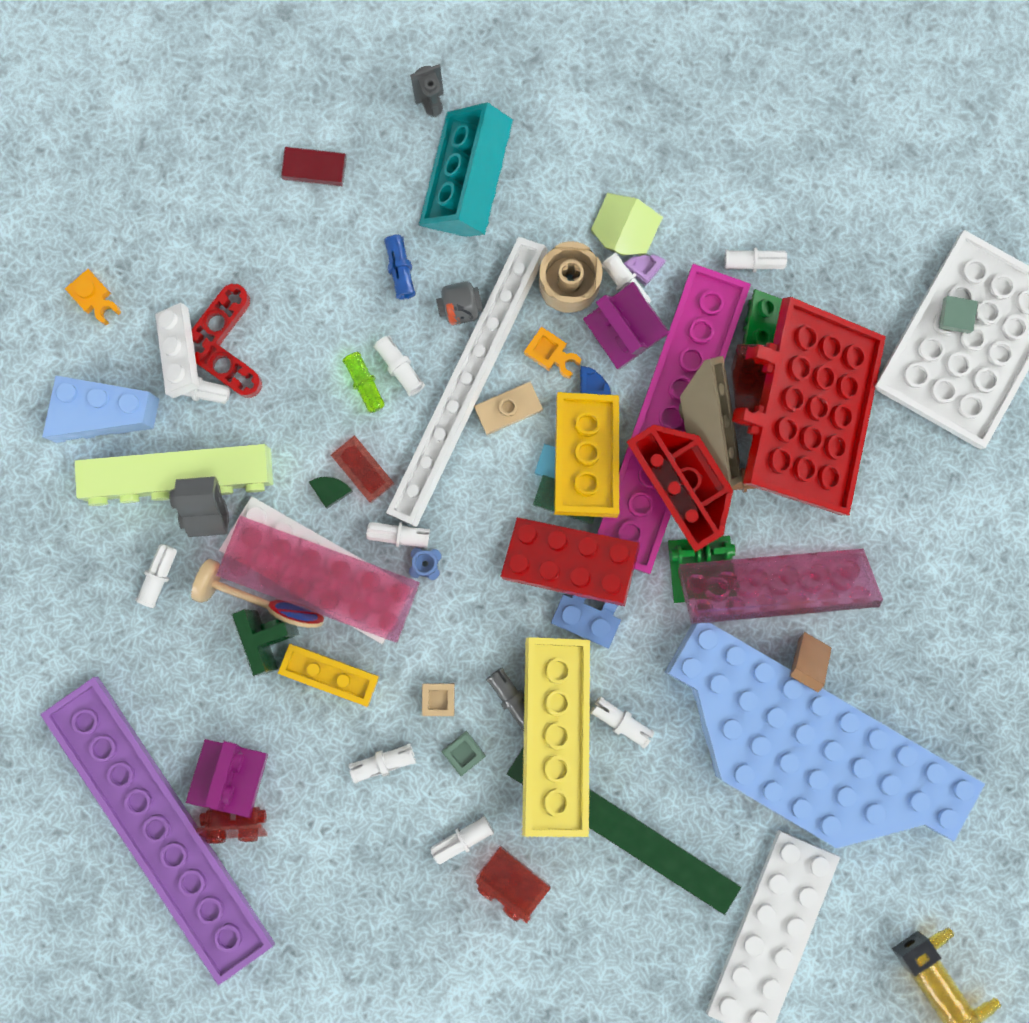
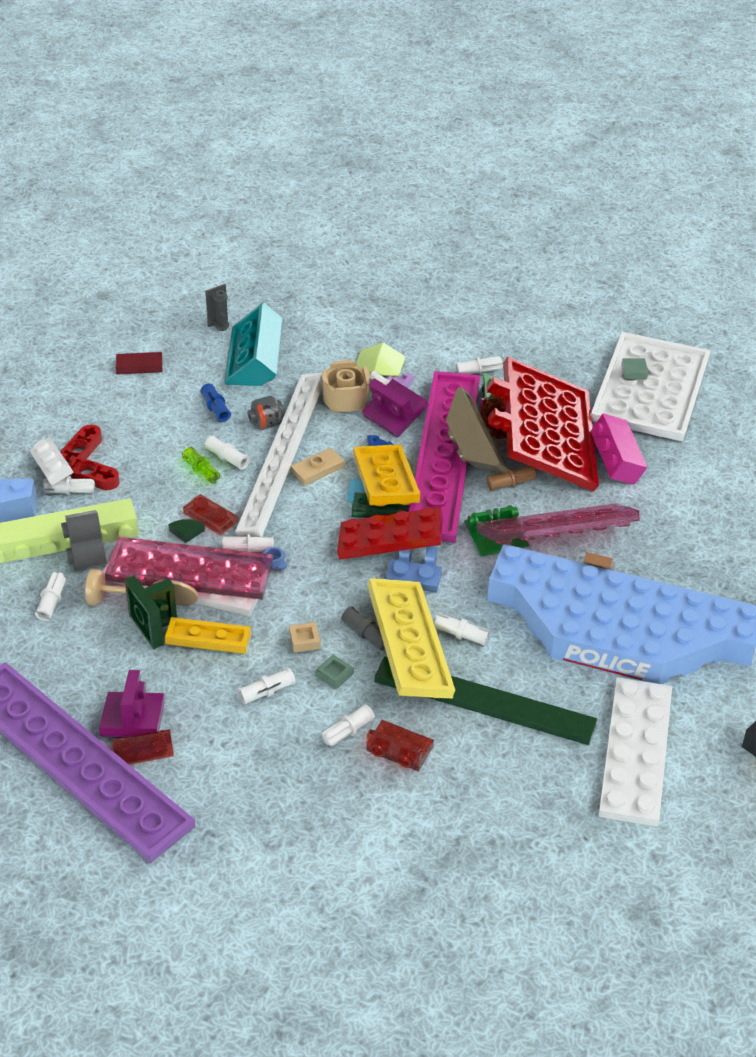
camera: 10 degrees left, 40 degrees down
light orange plate [524,326,582,379] -> none
red wedge [626,424,734,552] -> none
none -> dark pink brick [591,413,647,484]

